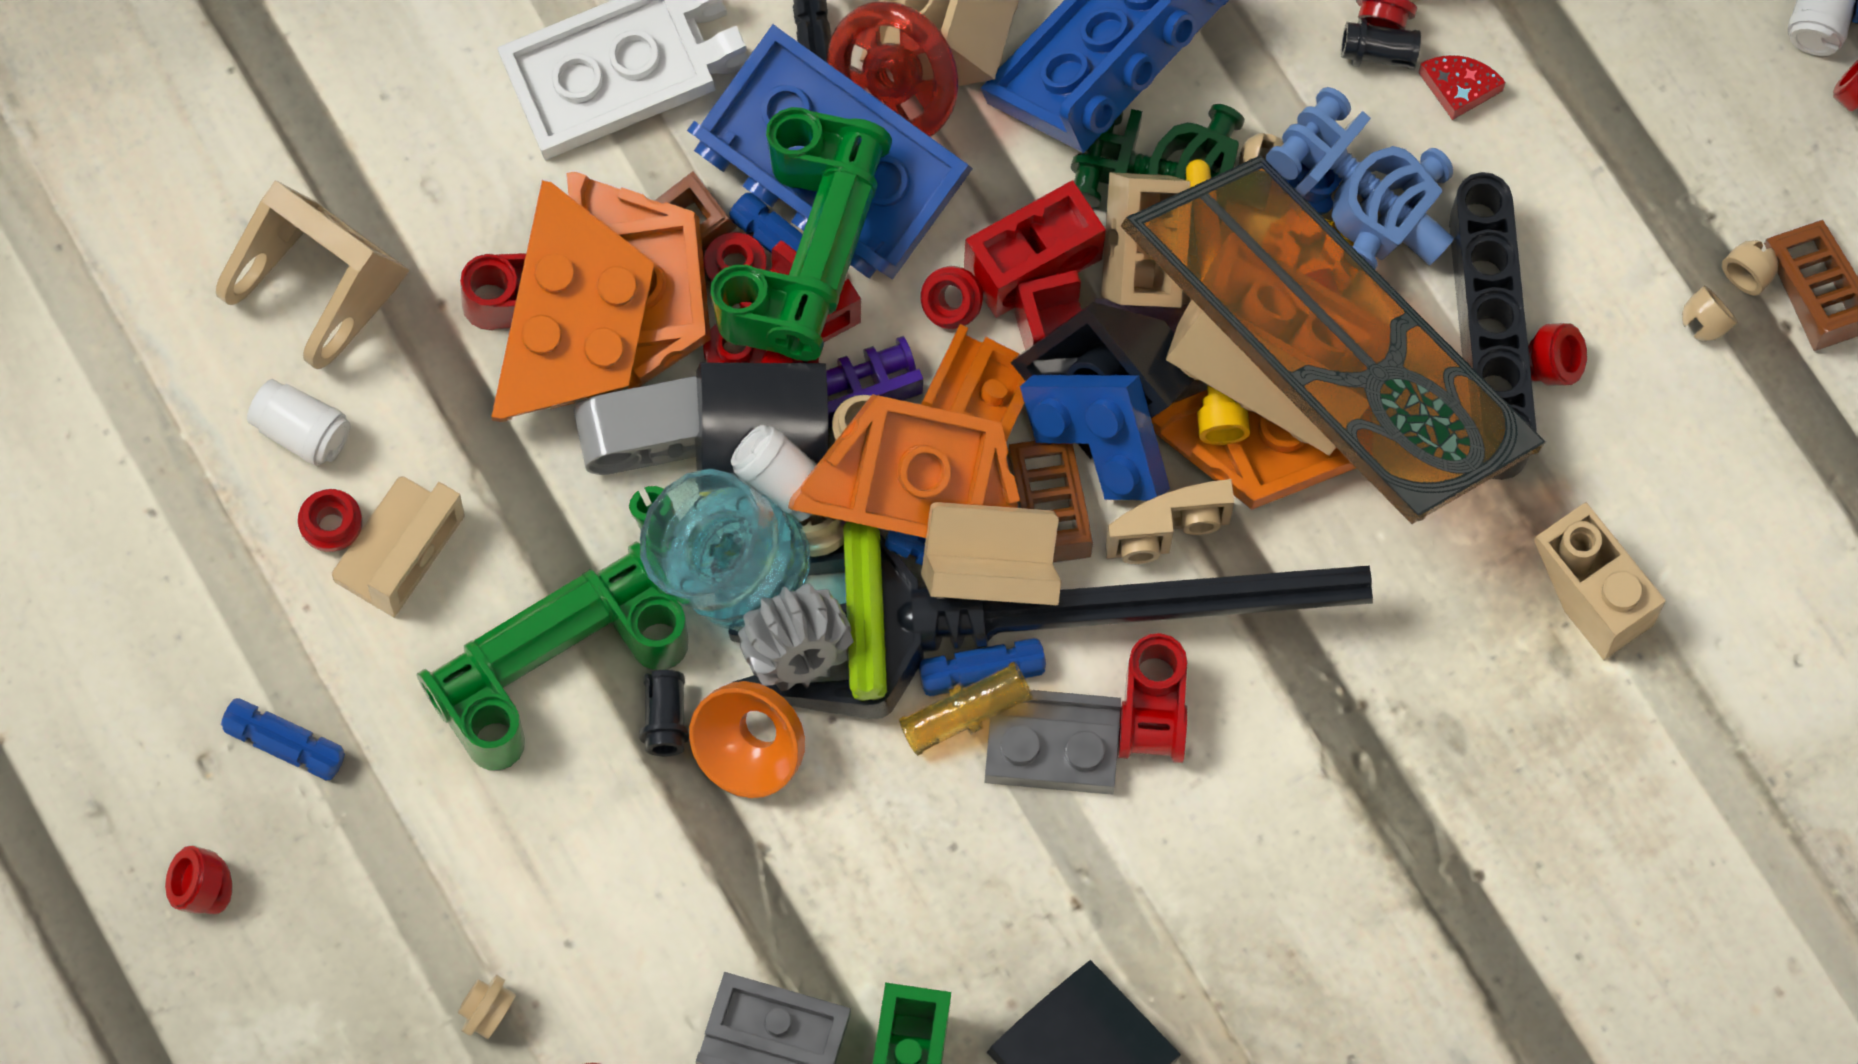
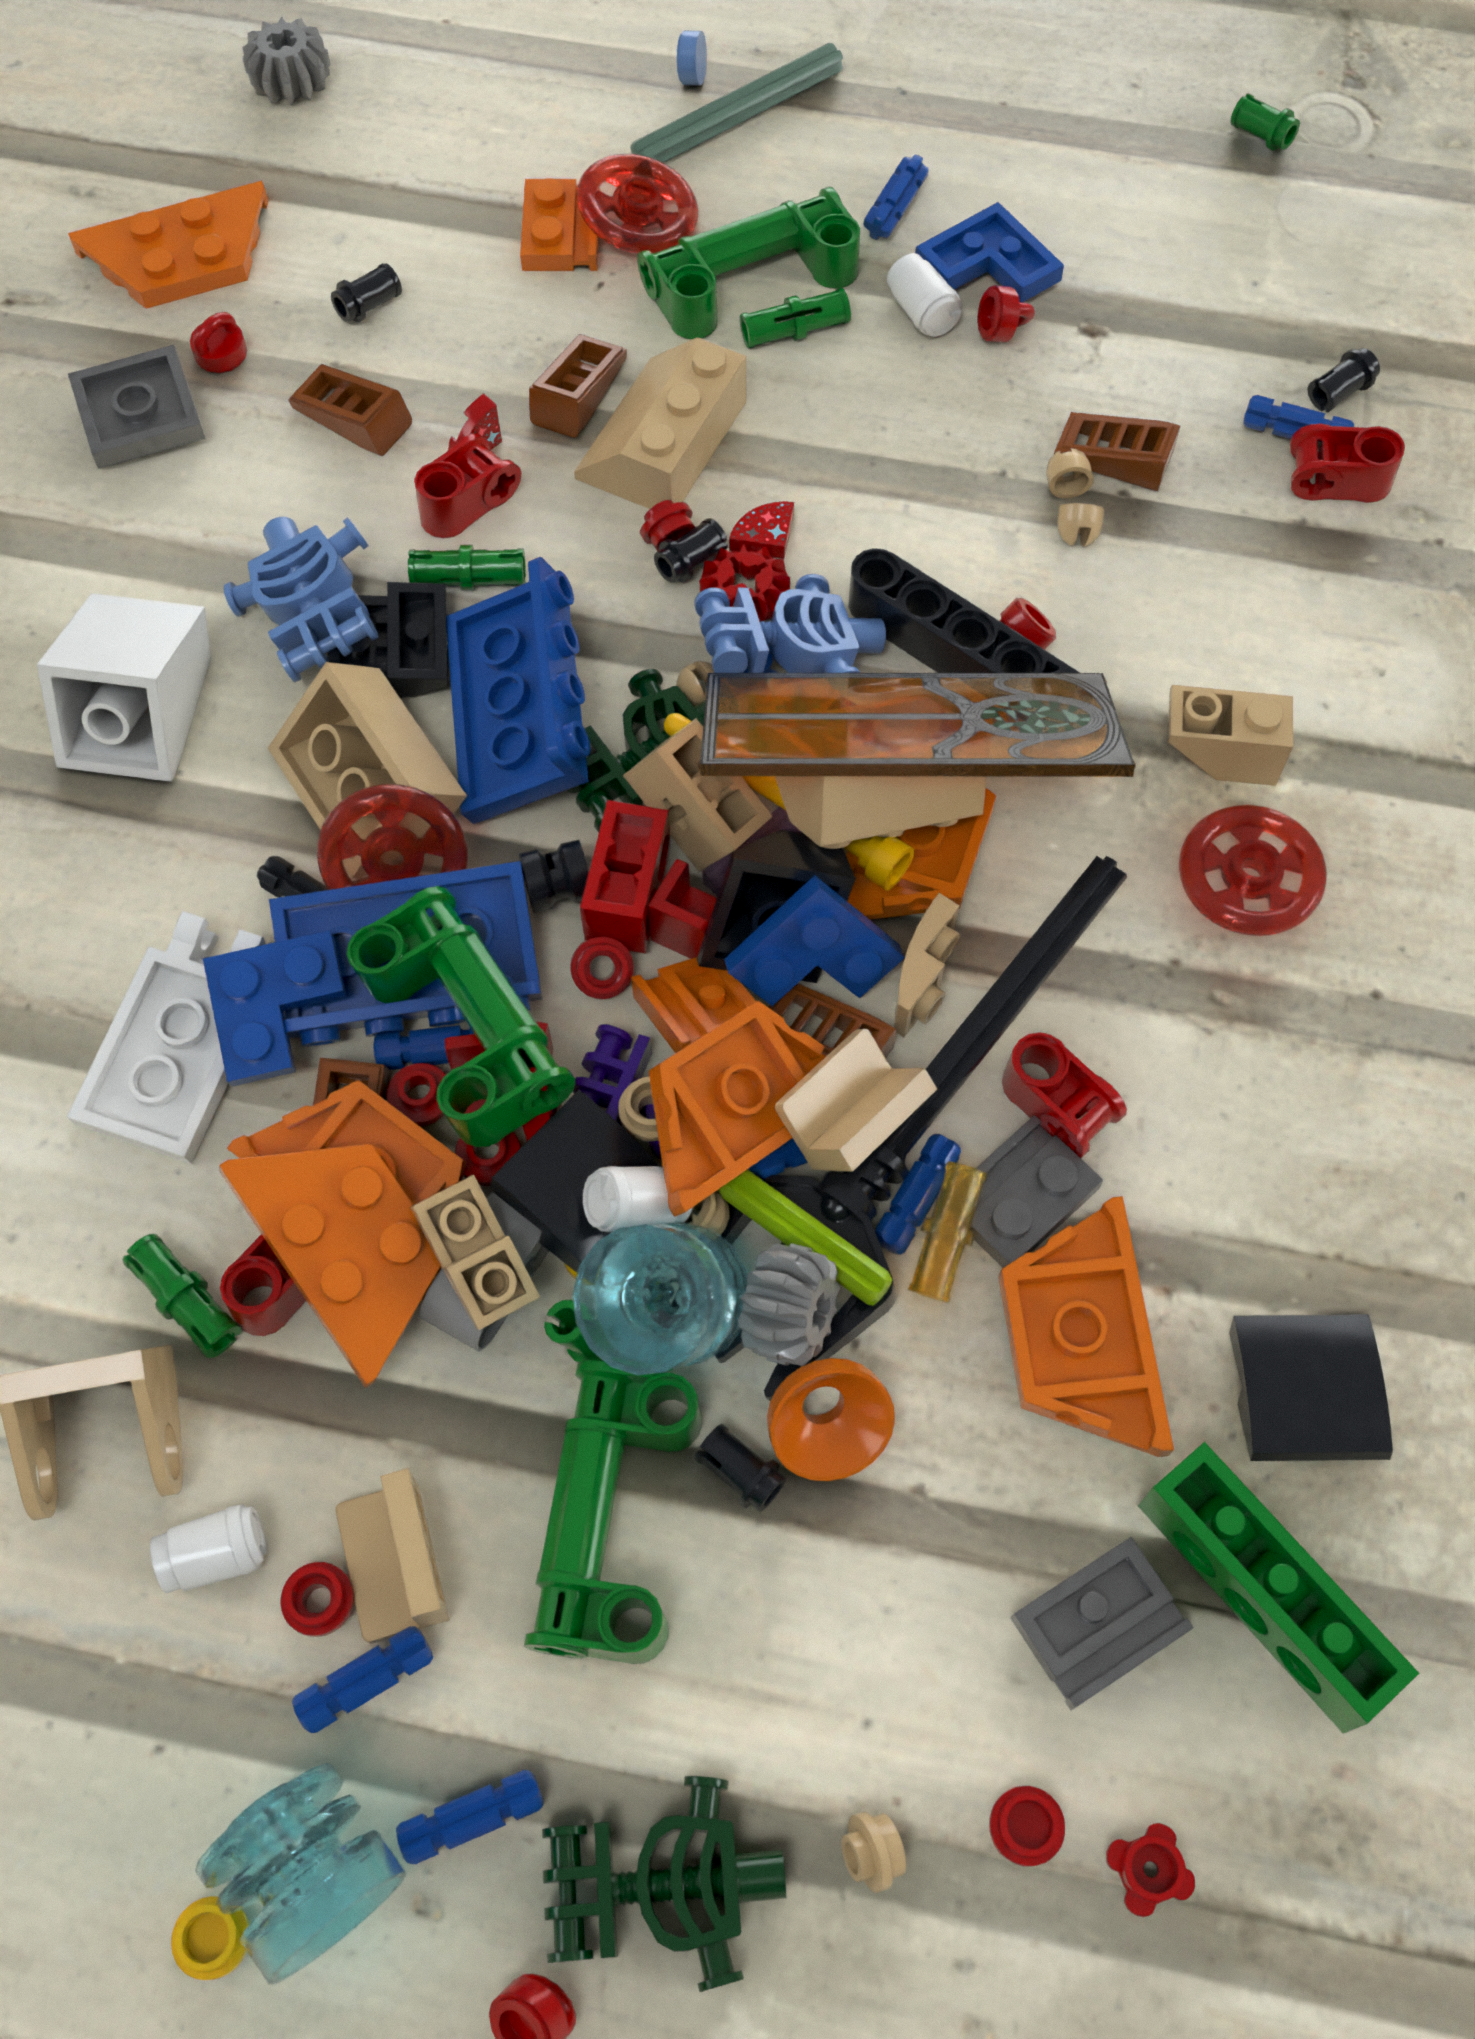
camera: 45 degrees left, 5 degrees down
none -> green pin [122,1233,241,1358]
none -> yellow plate [171,1896,251,1980]
none -> clear light blue wheel [195,1763,408,1984]
none -> blue plate [203,930,347,1087]
none -> blue axle [292,1626,433,1733]
none -> tan slope [410,1175,540,1330]
none -> black wheel [519,839,589,913]
none -> dark green piece [542,1776,787,1992]
none -> red gear [699,542,790,622]
none -> orange wing [998,1196,1174,1457]
none -> clear red plate [1179,805,1327,936]

